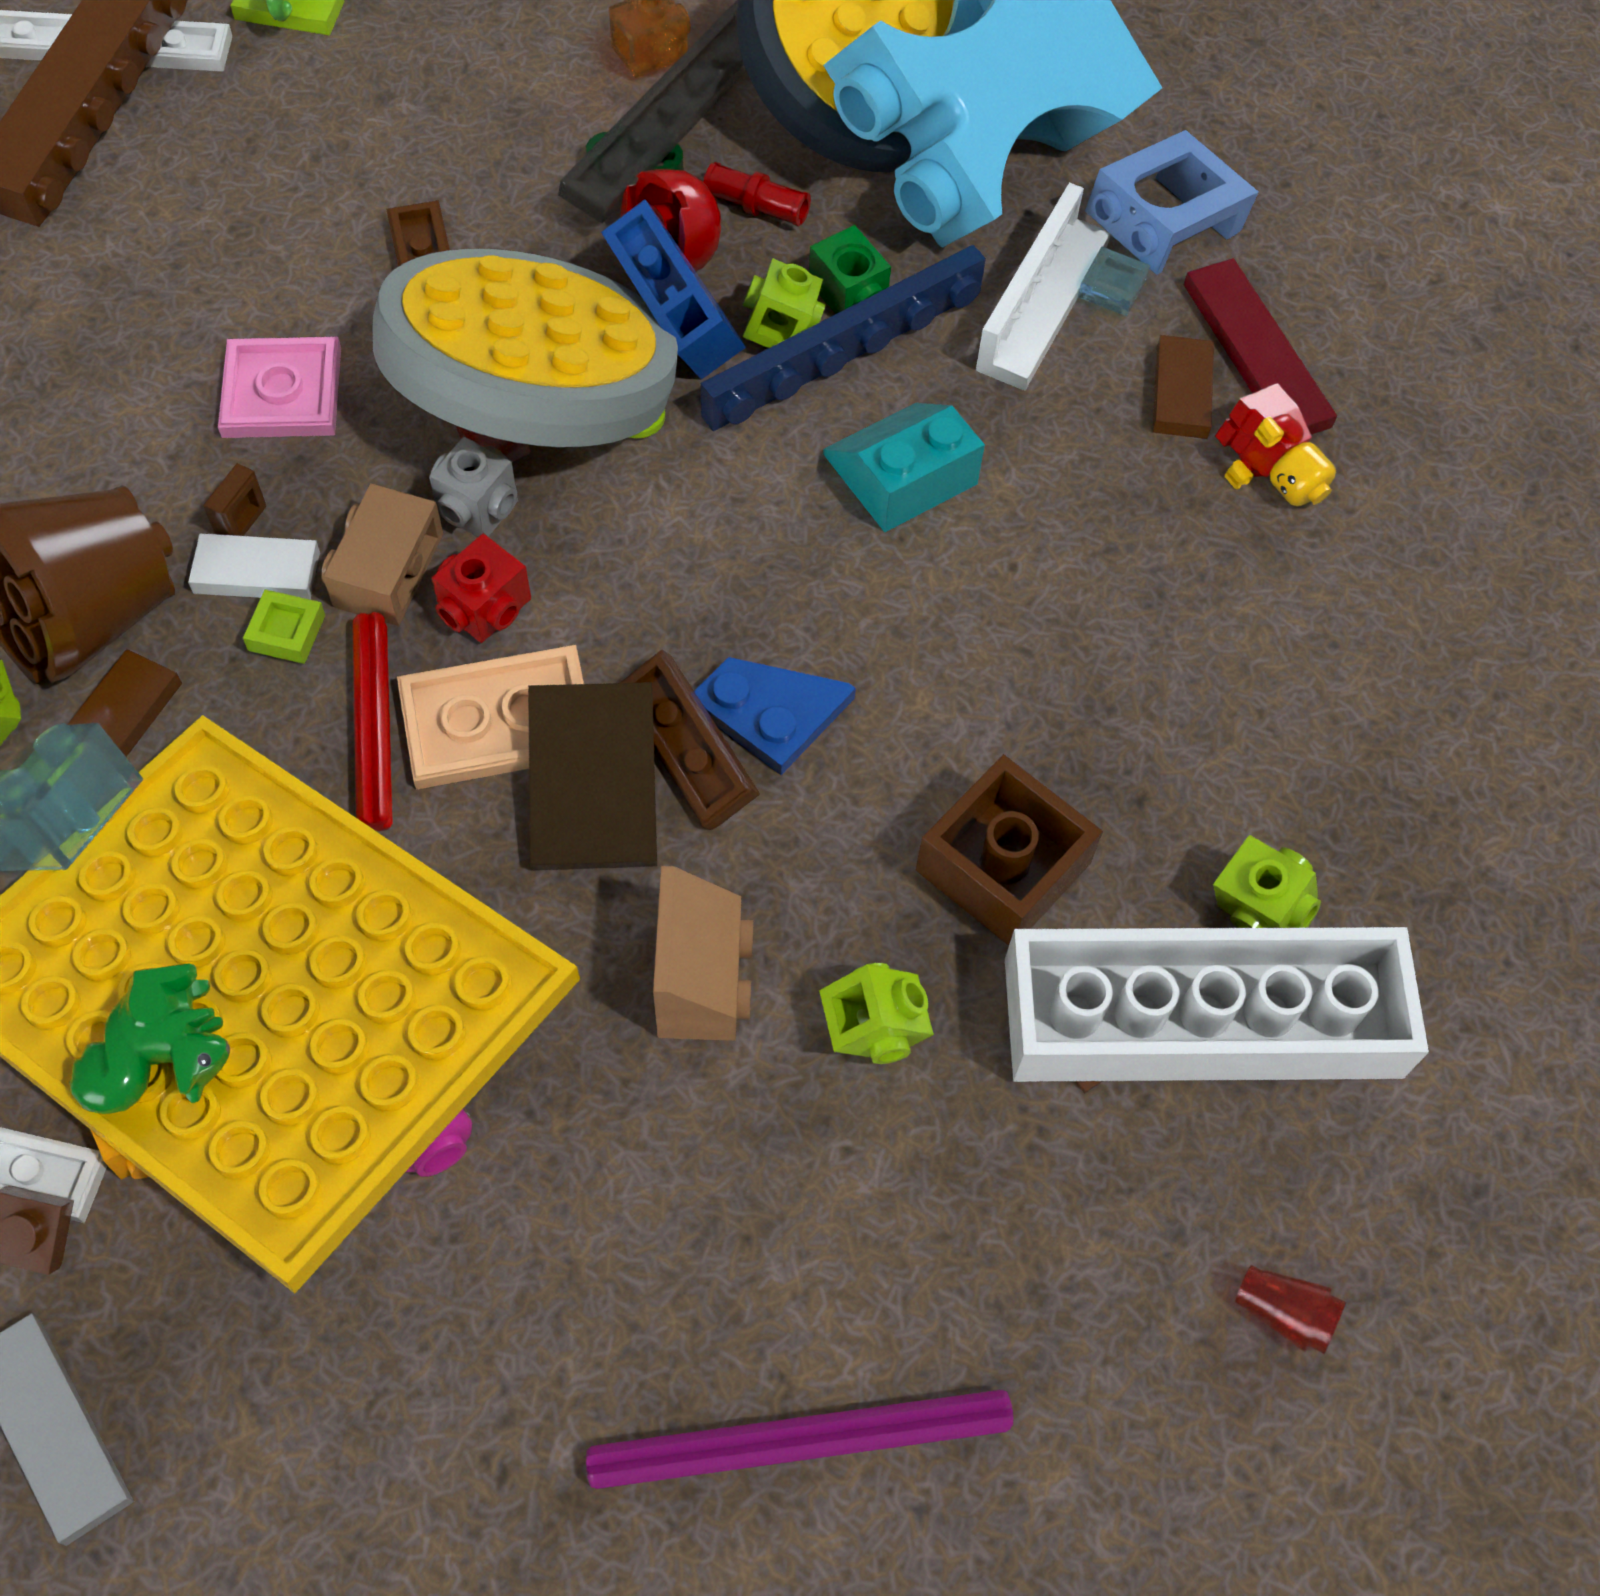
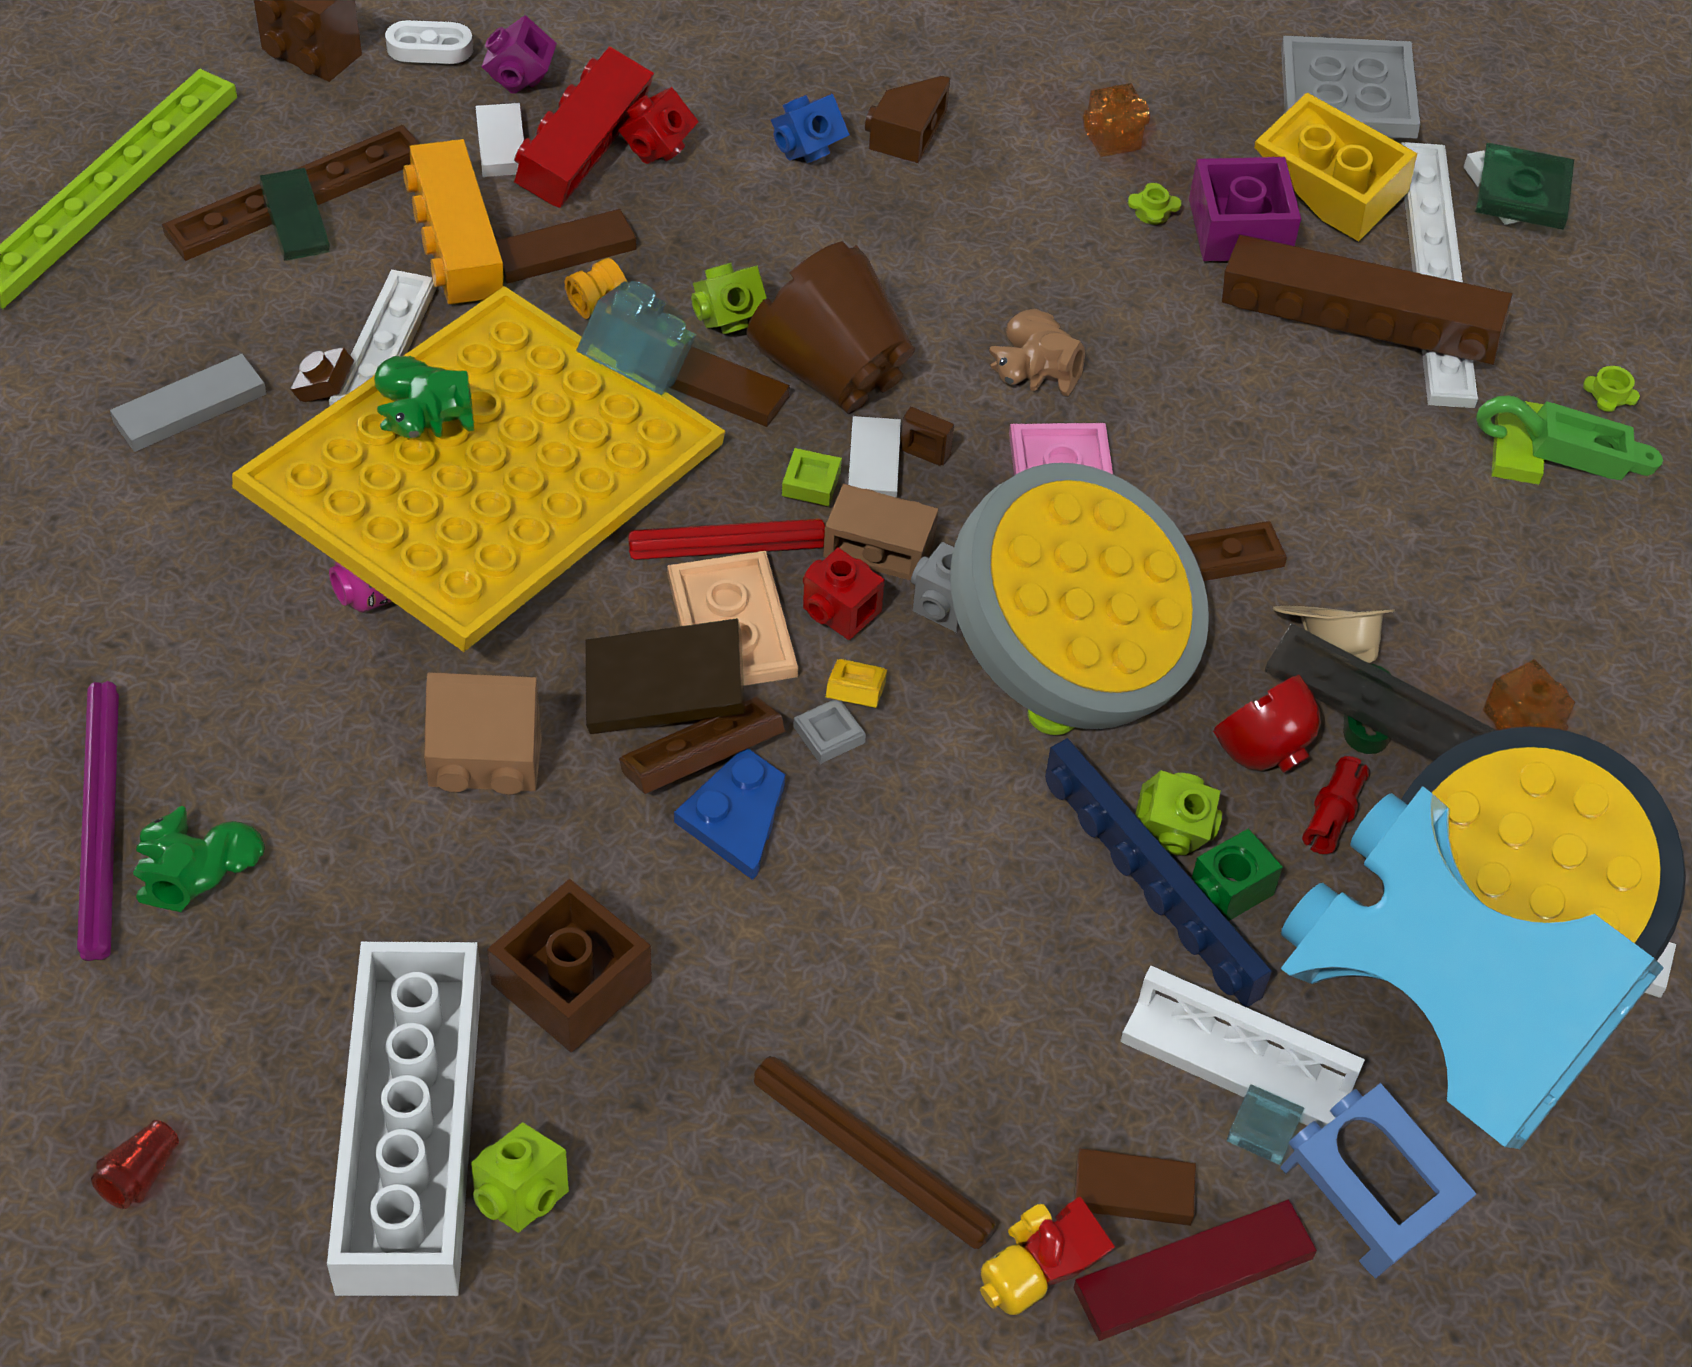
camera: 90 degrees right, 10 degrees down
blue slope [601,200,746,379] -> none
lime brick [819,963,934,1064] -> none
teal slope [823,403,985,533] -> none
none -> green animal [133,806,265,912]
none -> reddish brown axle [754,1056,996,1249]
none -> light grey tile [793,699,866,764]
none -> yellow tile [825,659,887,708]
none -> medium nougat animal [989,309,1085,397]
none -> tan piece [1273,606,1395,666]

